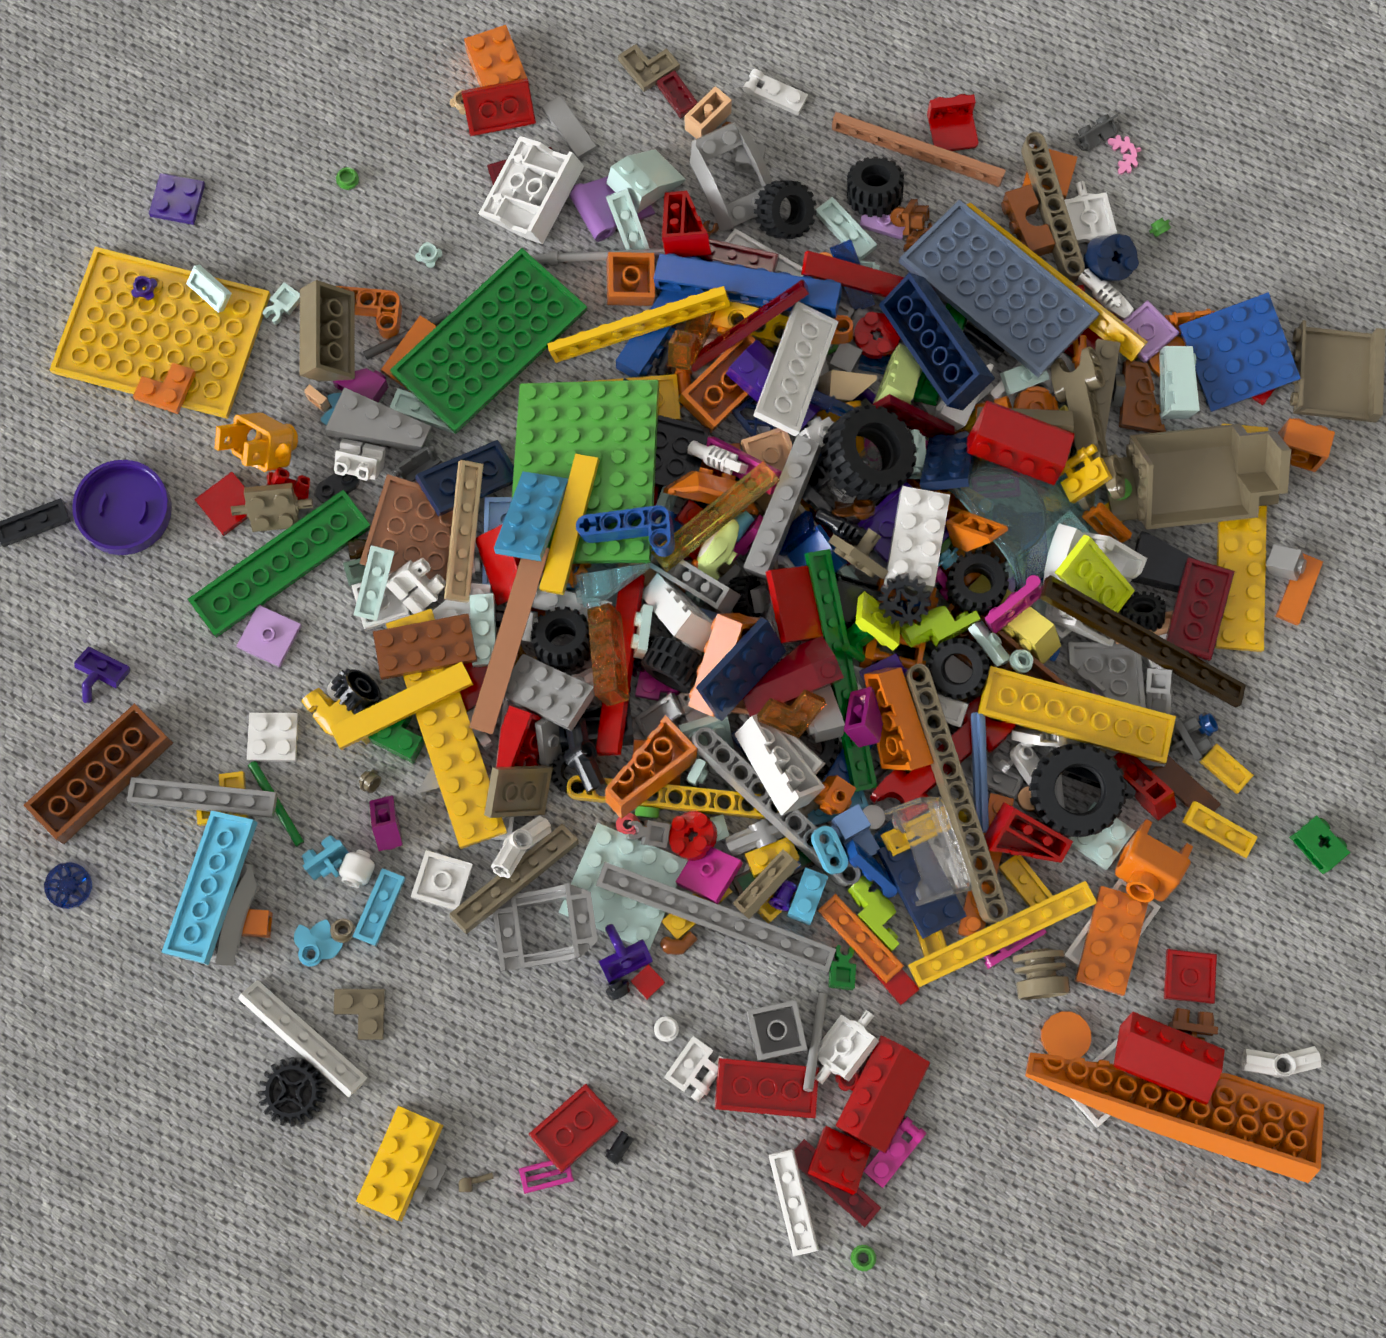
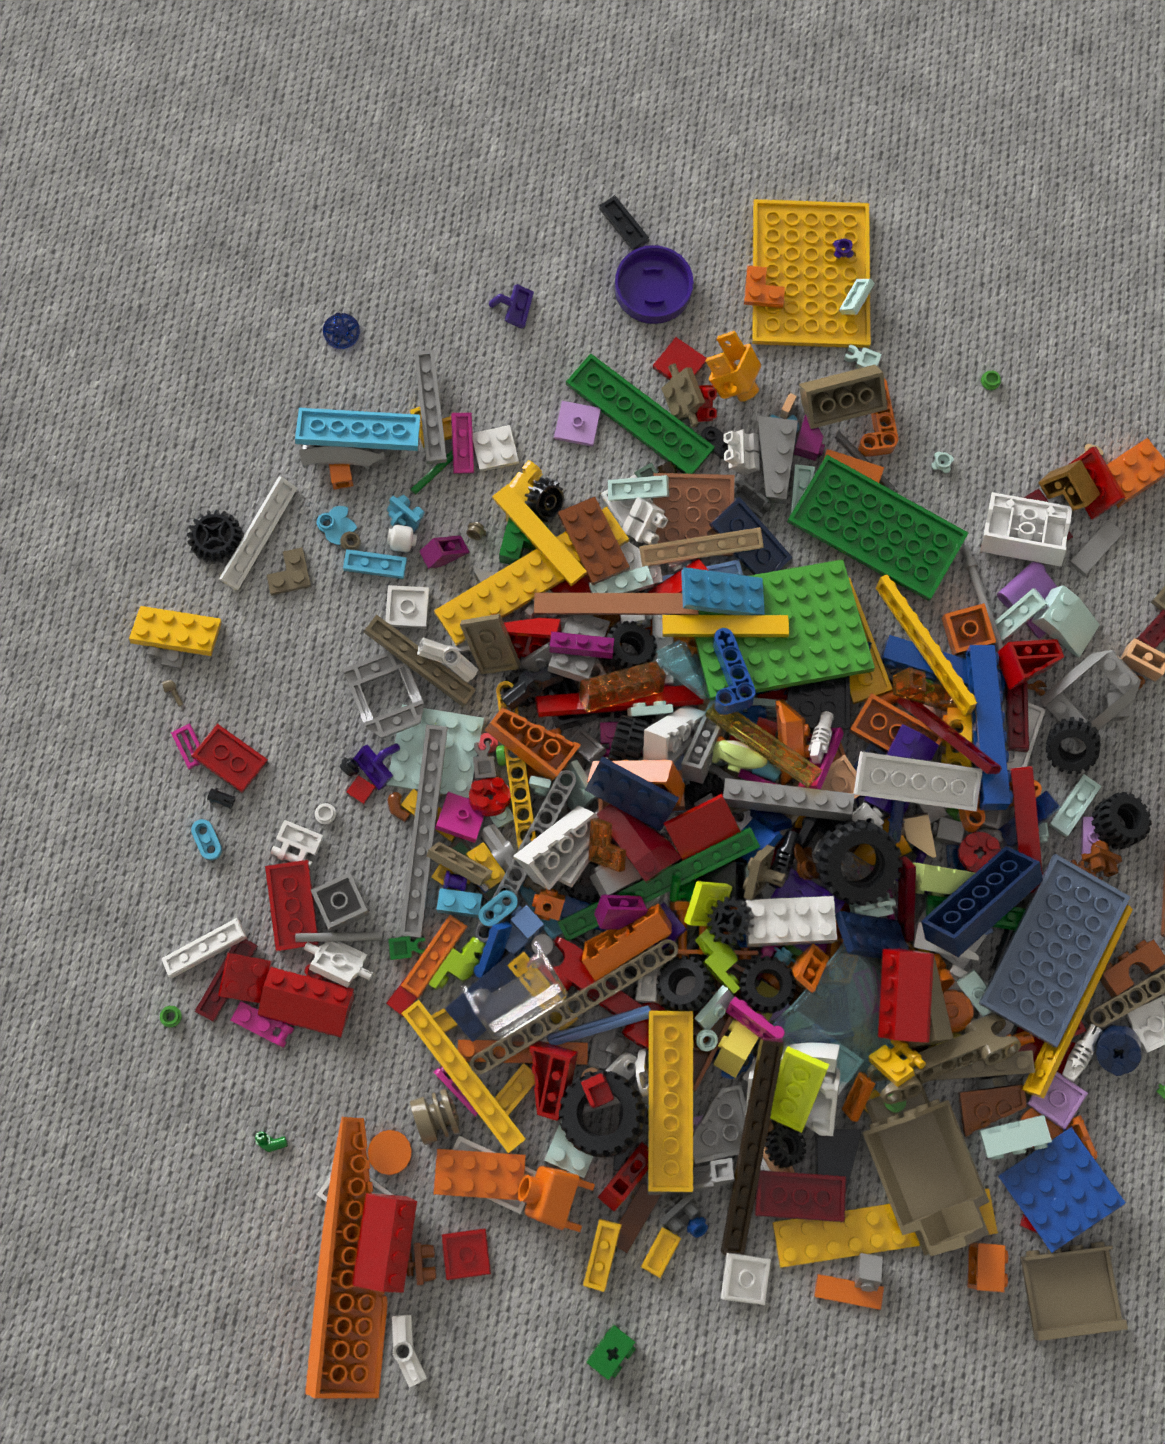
camera: 75 degrees right, 0 degrees up
dark orange brick [23,703,173,844] -> none
plate [149,173,205,225] -> none
none -> medium azure plate [191,819,222,860]
none -> green arm [255,1131,288,1152]
none -> dark pink tile [451,413,474,474]
none -> magenta plate [549,632,614,659]
none -> red panel [581,1073,614,1109]
none -> white plate [721,1253,771,1305]
none -> pearl gold brick [1038,460,1100,511]

